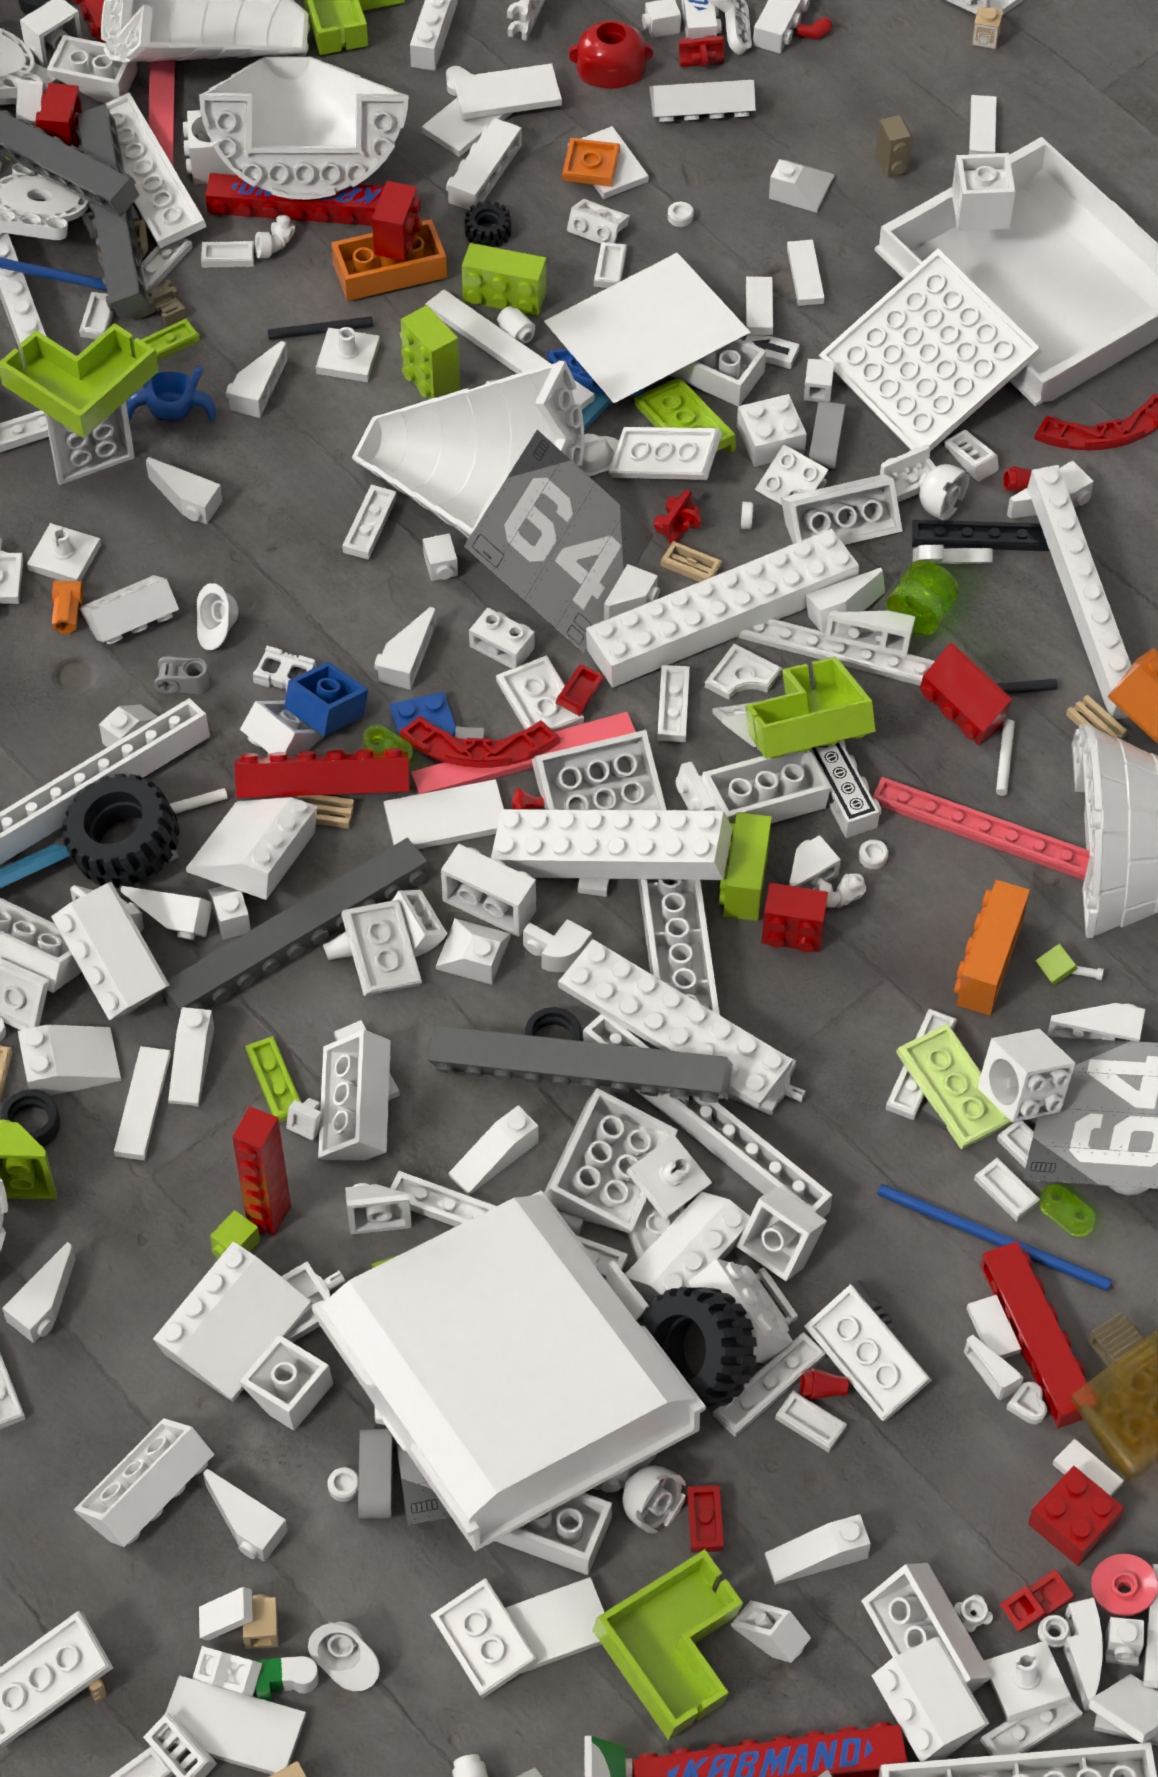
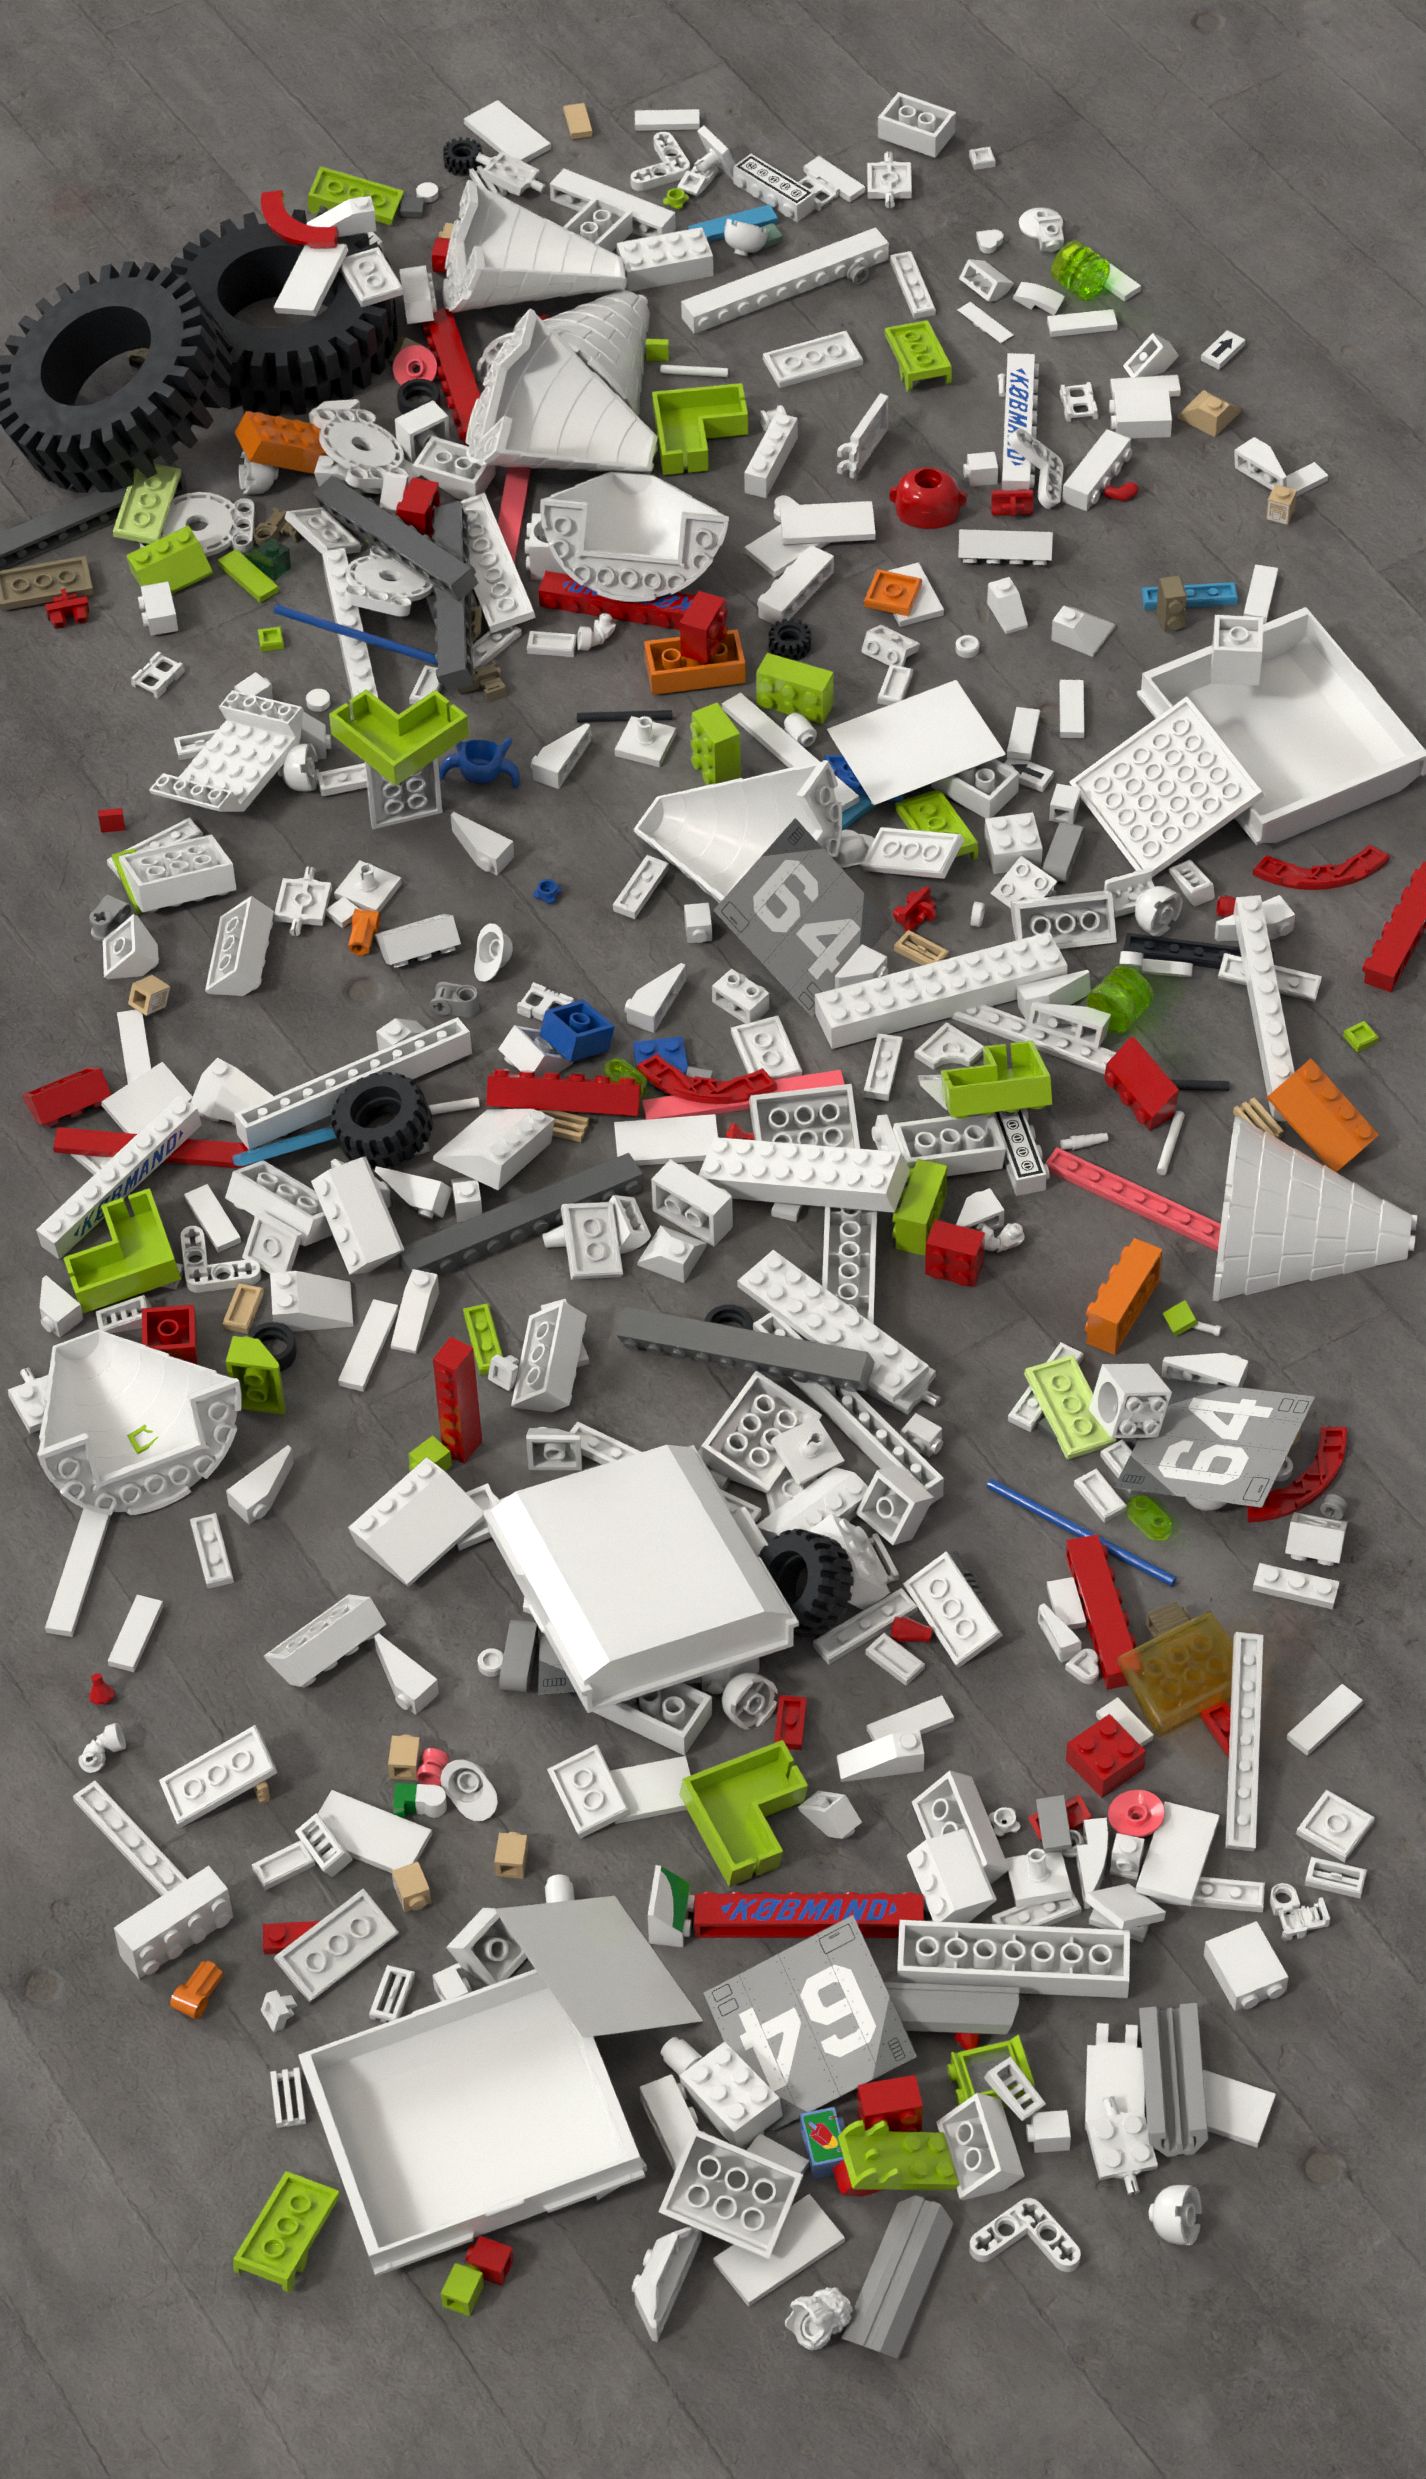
camera: 10 degrees right, 5 degrees down
lime tile [135,318,200,361] -> none
white slope [192,1646,262,1696] -> none
white tile [199,1587,253,1641] -> none
white slope [239,1335,334,1431] -> none
white slope [449,1105,538,1196] -> none
white brick [523,919,592,972] -> none
red tile [555,663,605,716] -> none
white tile [859,839,888,869] -> none
none -> white tile [326,897,359,928]
none -> coral wheel [416,1748,450,1786]
none -> tan brick [494,1832,528,1879]
none -> blue plate [533,879,562,904]
none -> white tile [867,1695,954,1741]
none -> white brick [900,1413,943,1458]
none -> white slope [987,577,1028,634]
none -> light grey tile [1036,1795,1072,1853]
none -> white animal [1060,1133,1108,1151]
none -> dark azure tile [1142,582,1238,610]
none -> white tile [1218,953,1322,1002]

